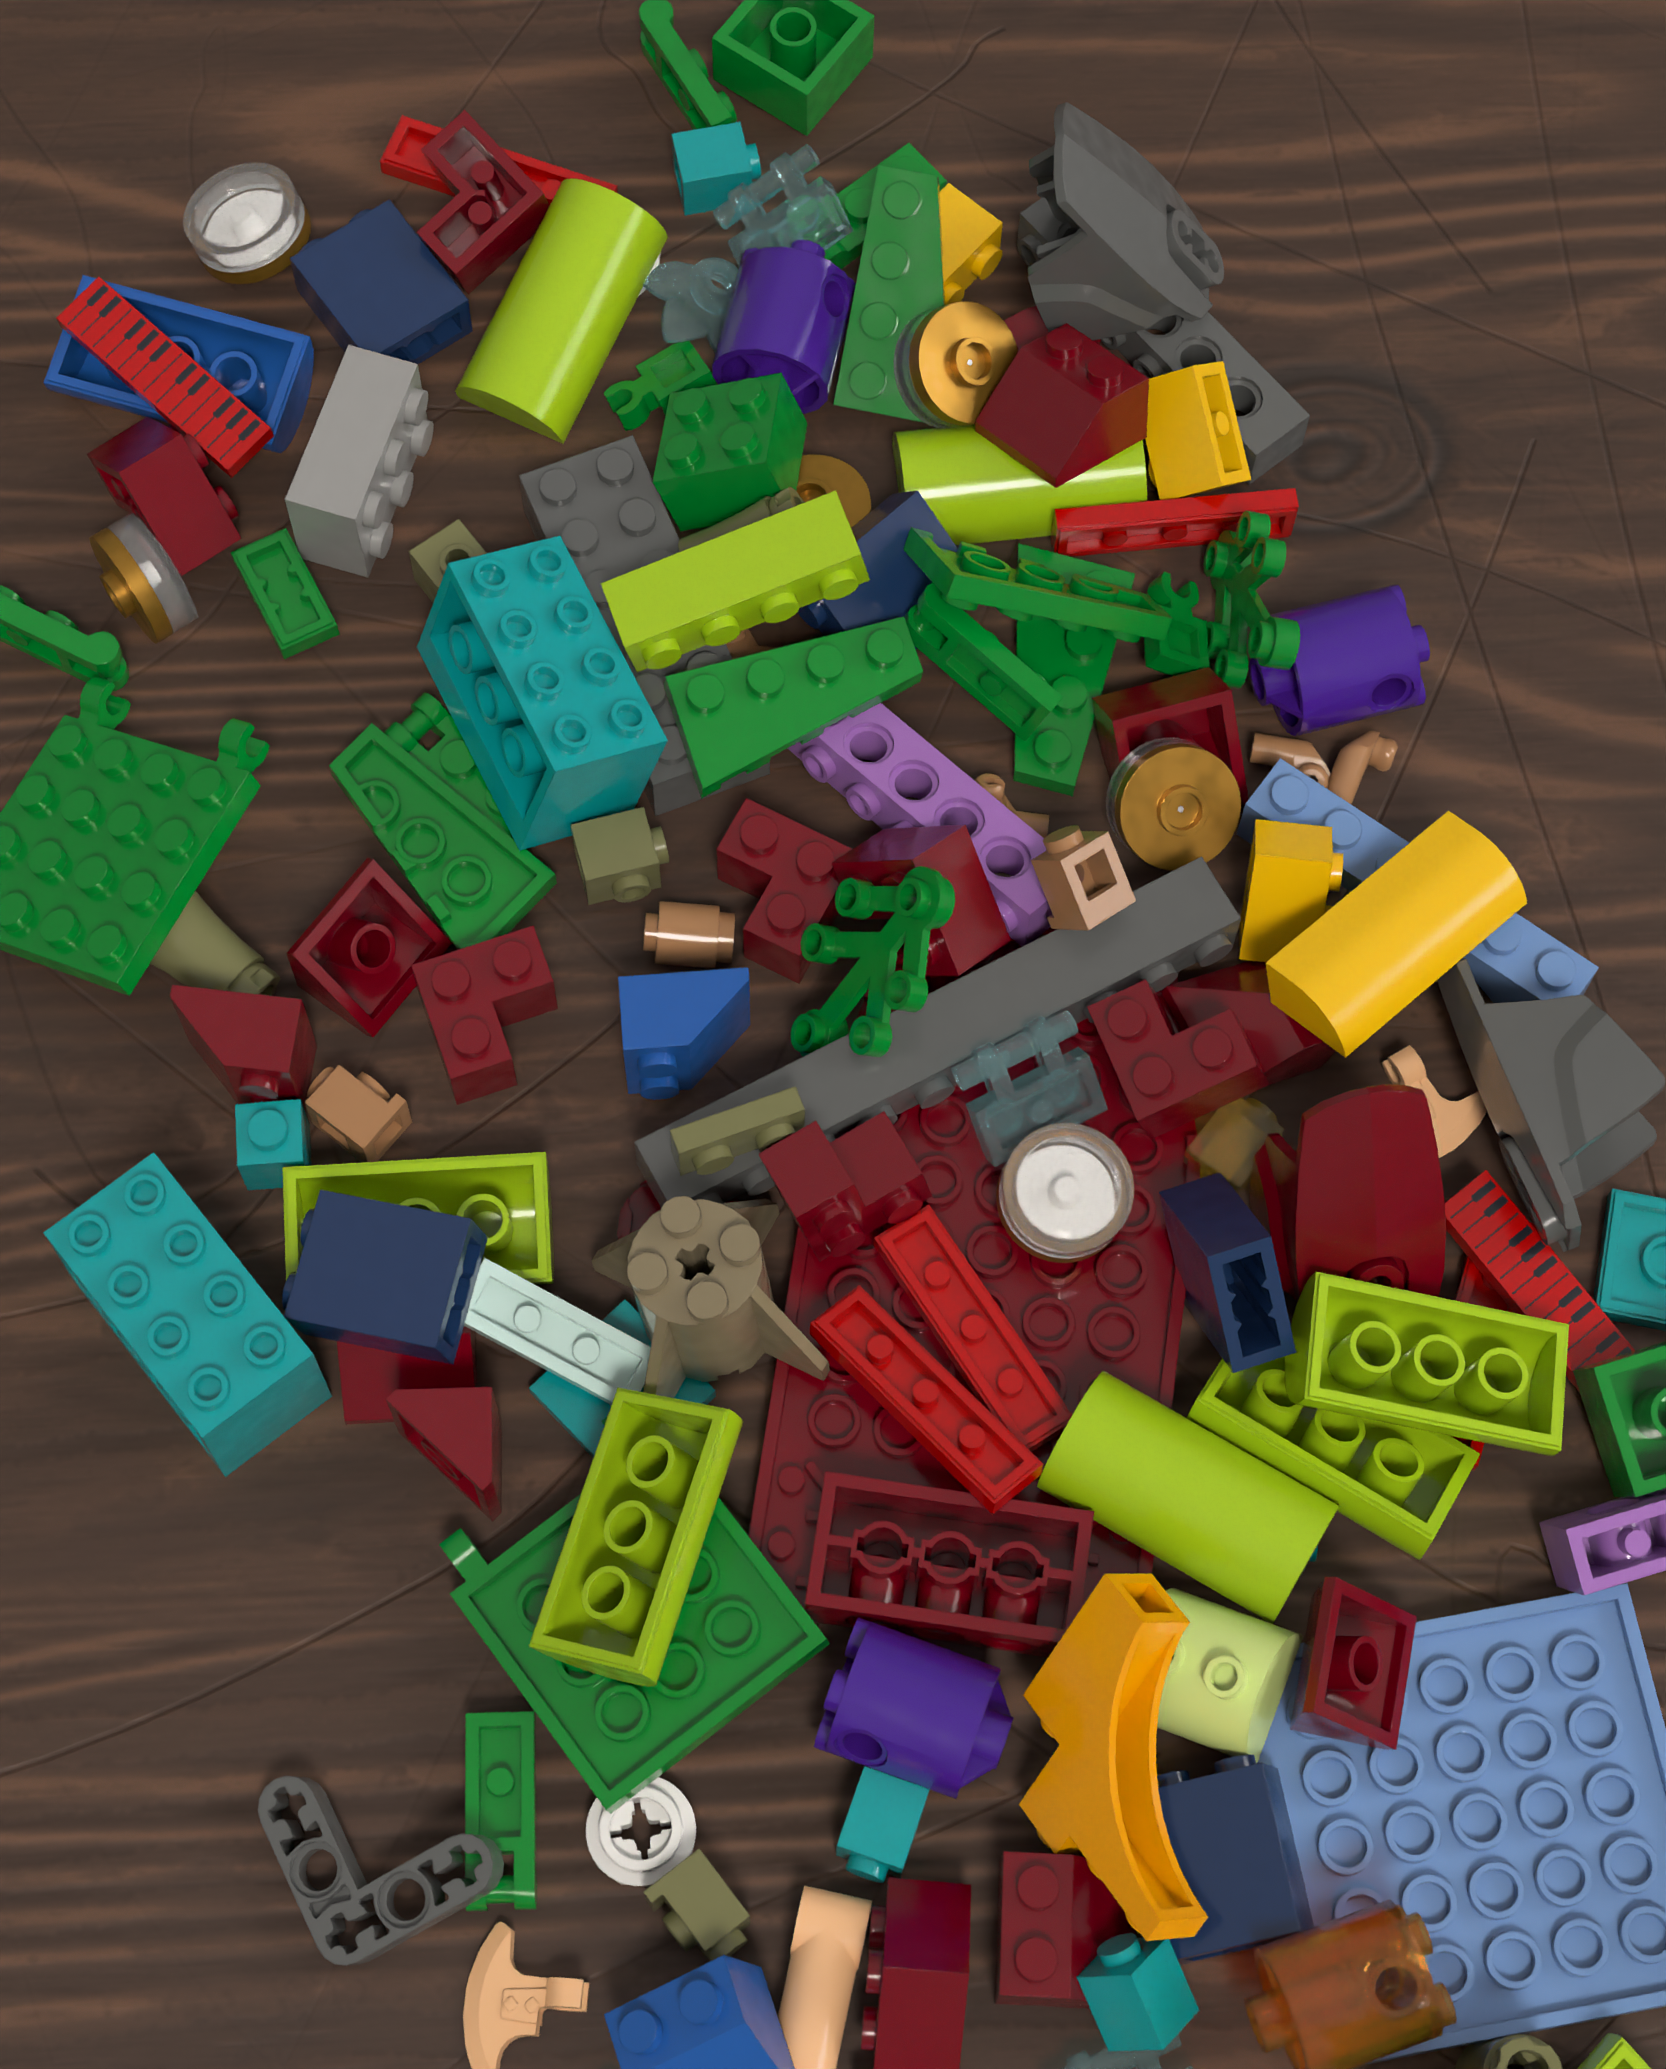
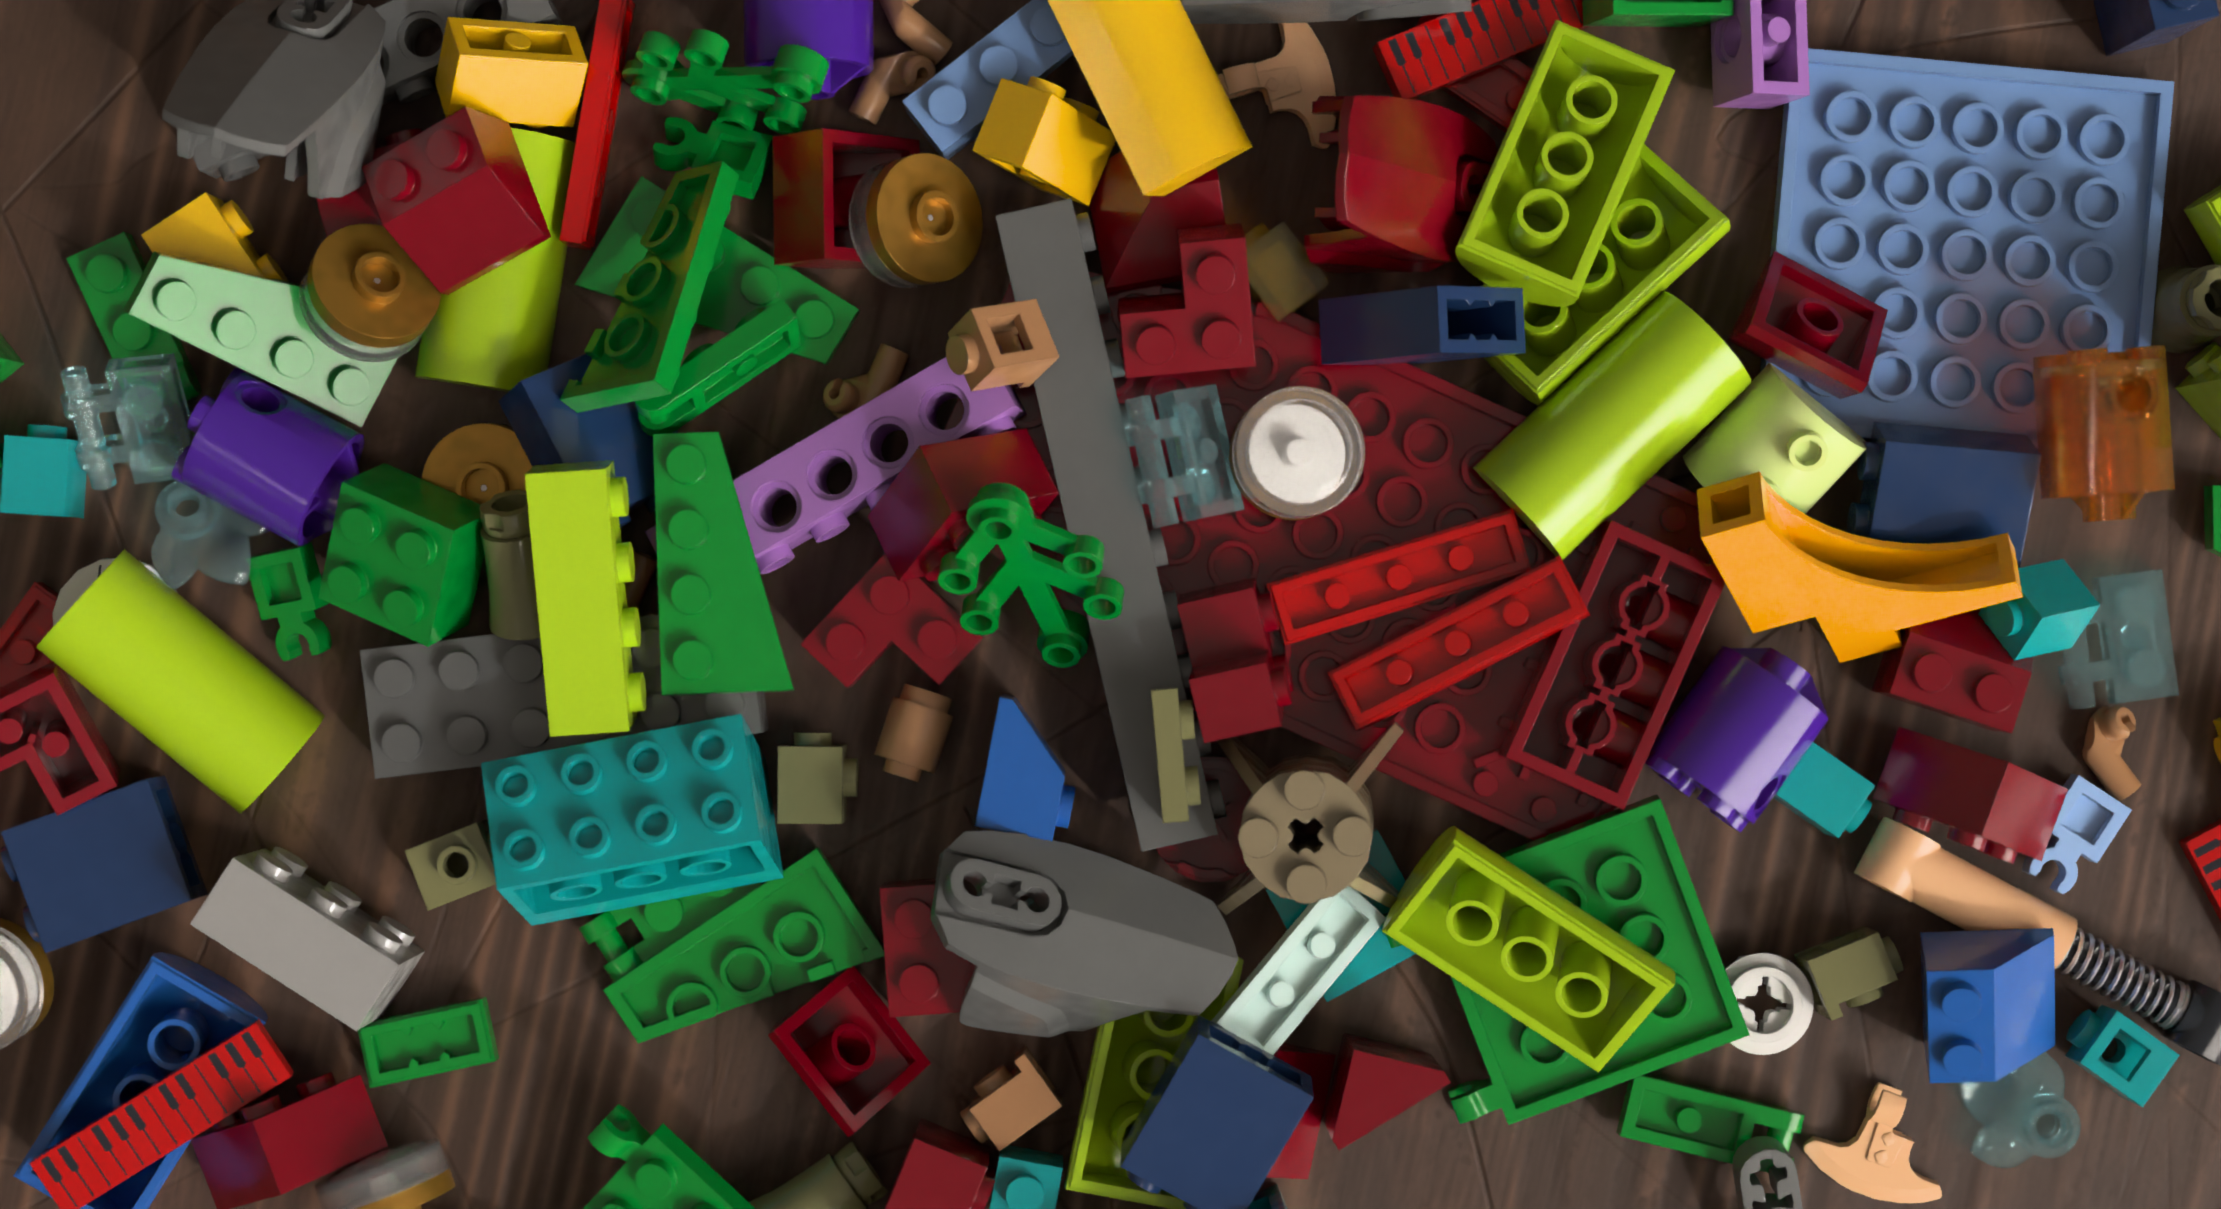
camera: 65 degrees left, 20 degrees up
none -> dark grey piece [930,831,1238,1037]

